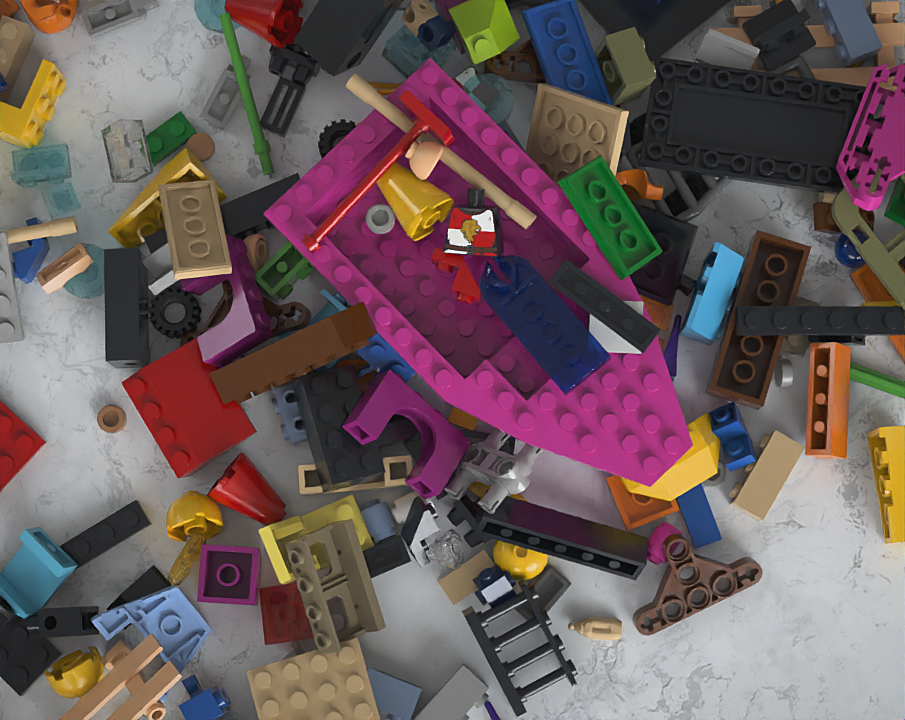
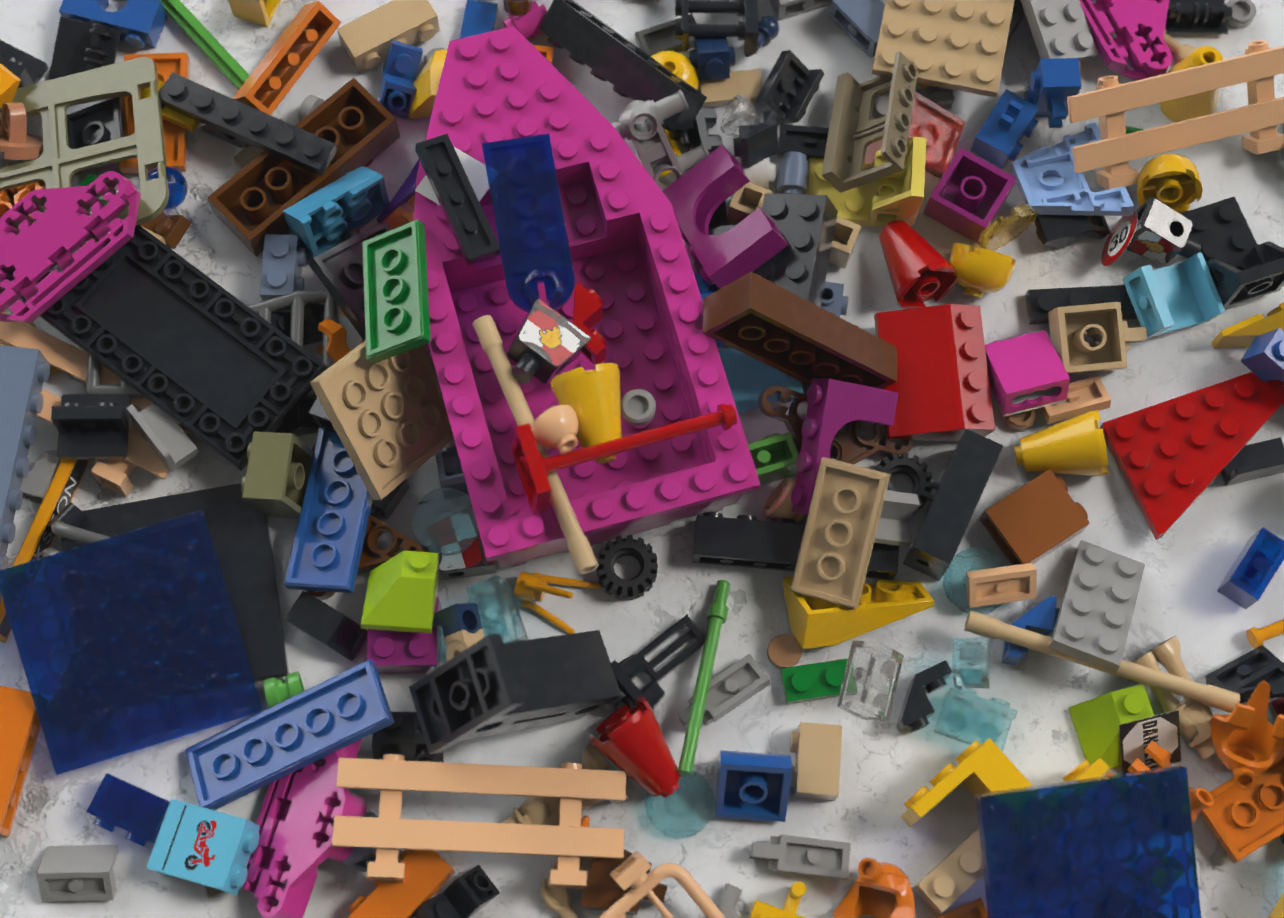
camera: 160 degrees left, 10 degrees down
none -> sand blue brick [260,234,307,310]
none -> blue brick [715,750,792,822]
none -> dark blue bar [745,16,780,57]
none -> black bracket [755,50,825,124]
none -> tan brick [790,722,842,801]
none -> black slope [896,660,952,733]
none -> blue brick [970,89,1039,170]
none -> dark orange brick [979,469,1090,565]
none -> dark pink piece [985,330,1070,417]
none -> yellow cone [1014,410,1109,476]
none -> light nougat plate [1040,376,1111,424]
none -> tan hinge [1048,302,1147,375]
none -> sticker [1101,211,1138,266]

